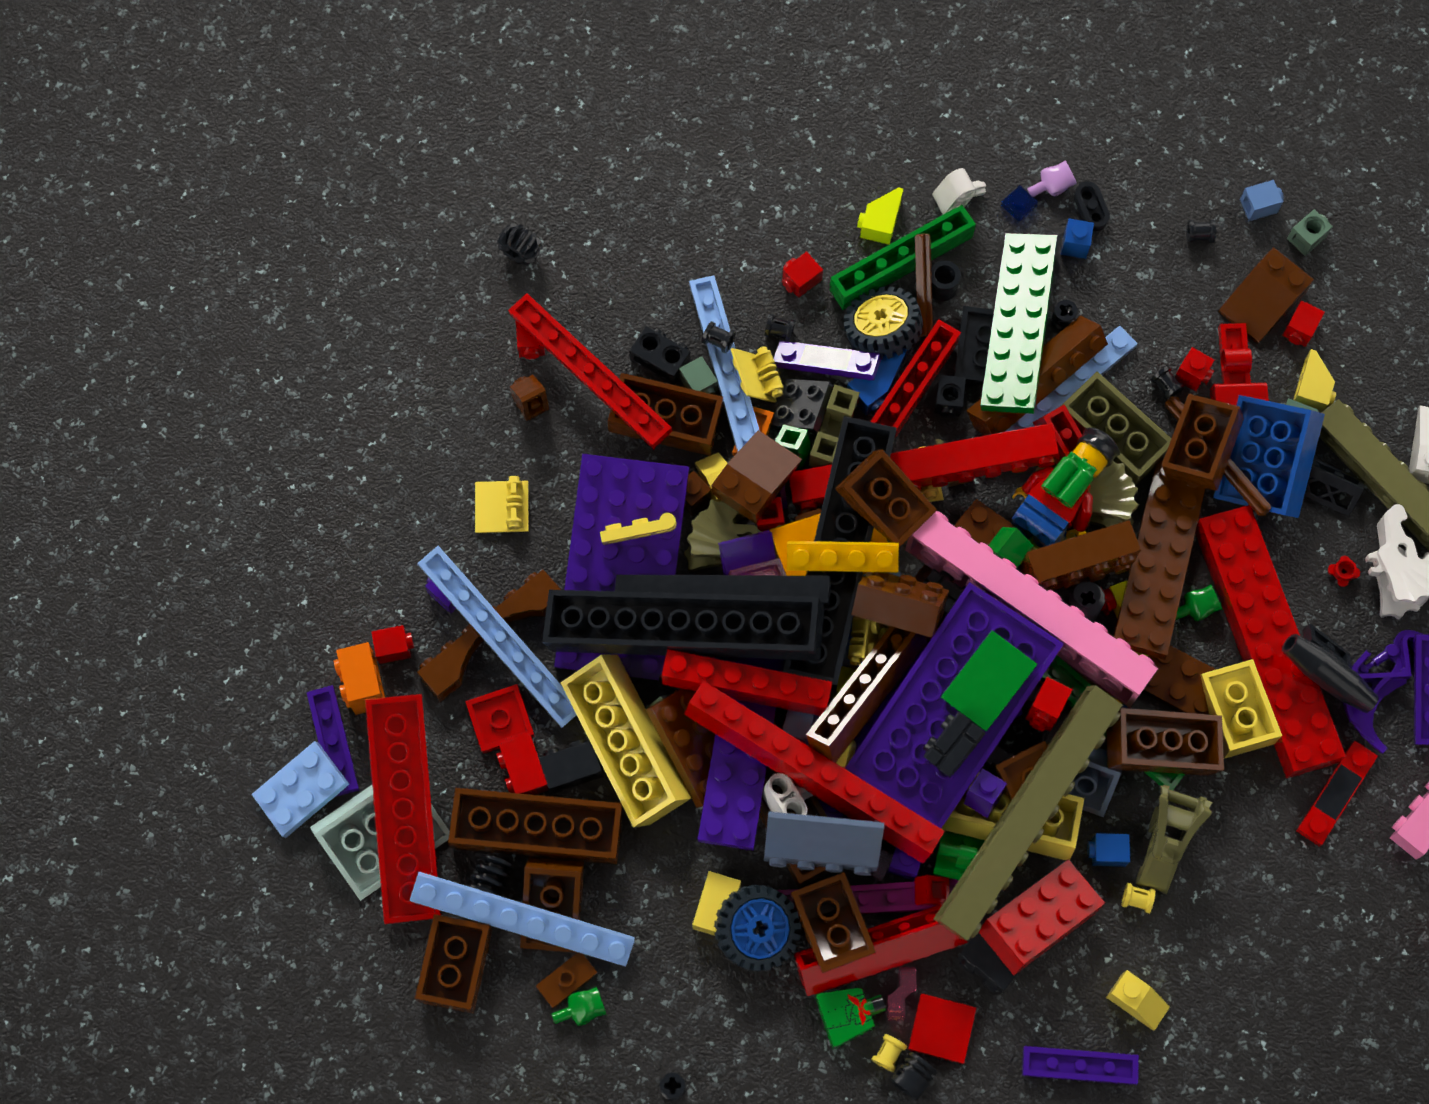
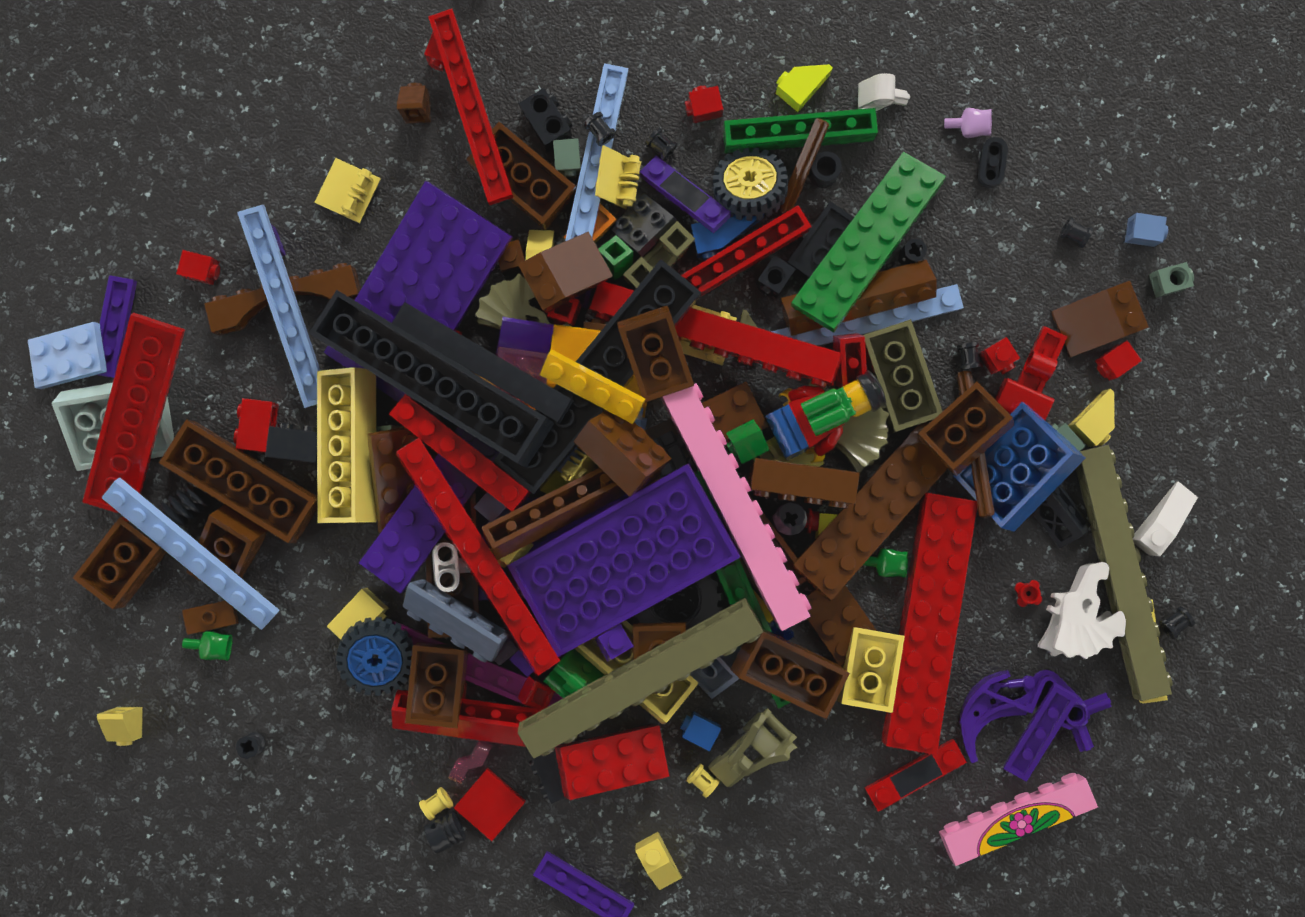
camera: 30 degrees right, 15 degrees up
orange brick [333,642,385,715] -> none
red plate [465,684,535,754] -> none
light yellow plate [600,513,677,545] -> none
green torso [815,988,886,1050] -> none
black brick [923,712,986,779] -> none
green tile [941,630,1038,732] -> none
clear blue plate [1001,185,1038,222] -> none
red brick [1025,677,1072,732] -> none
blue brick [1060,219,1094,259] -> none
black plate [1282,624,1379,713] -> none

